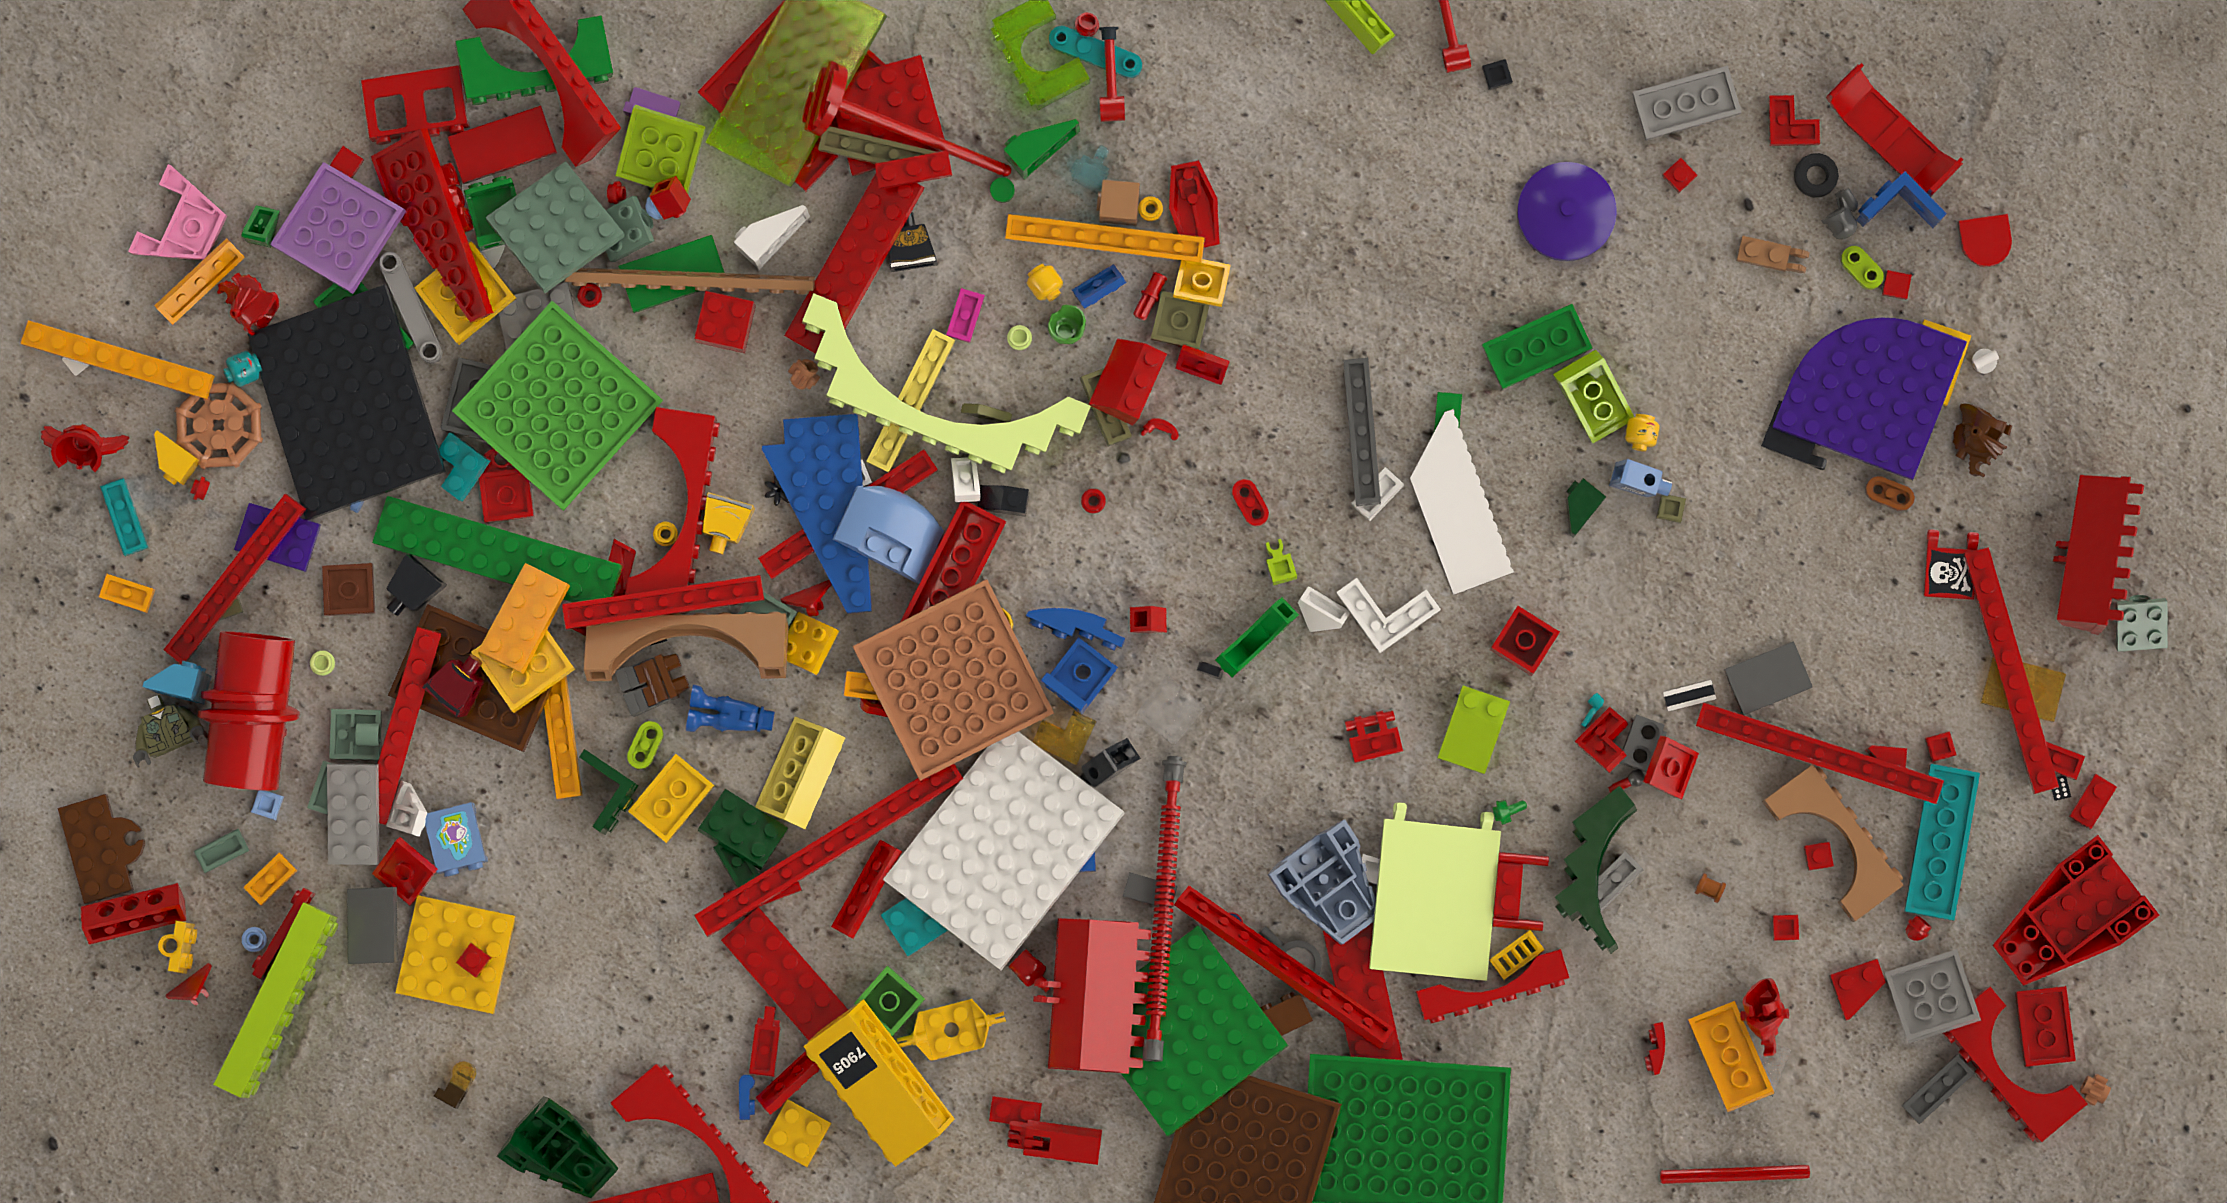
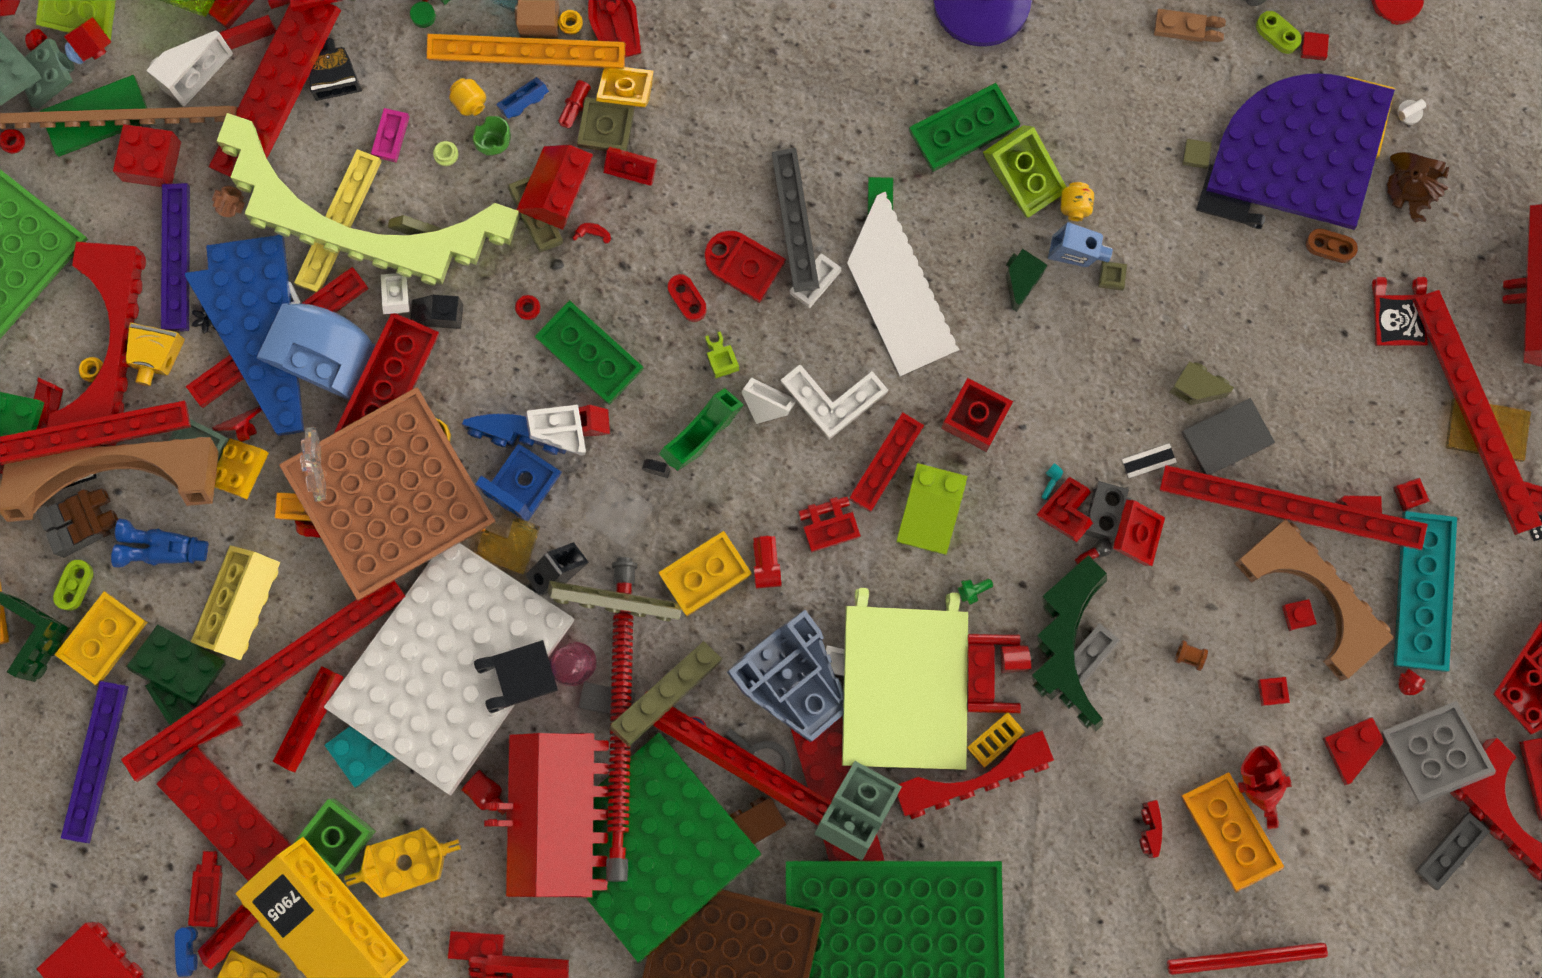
camera: 10 degrees left, 5 degrees down
none -> dark purple plate [61,681,129,843]
none -> dark purple plate [161,183,190,332]
none -> red tile [219,15,277,50]
none -> clear plate [300,427,326,502]
none -> black flag [474,640,558,713]
none -> white wing [525,405,586,455]
none -> green plate [535,300,644,405]
none -> olive plate [547,581,682,621]
none -> clear pink helmet [550,642,597,686]
none -> olive plate [610,641,722,747]
none -> yellow plate [658,531,752,617]
none -> red tile [705,231,786,303]
none -> red piece [753,536,782,589]
none -> sand green slope [814,761,902,861]
none -> red plate [849,412,924,513]
none -> red brick [1000,645,1032,673]
none -> olive slope [1169,361,1234,405]
none -> olive tile [1182,139,1212,169]

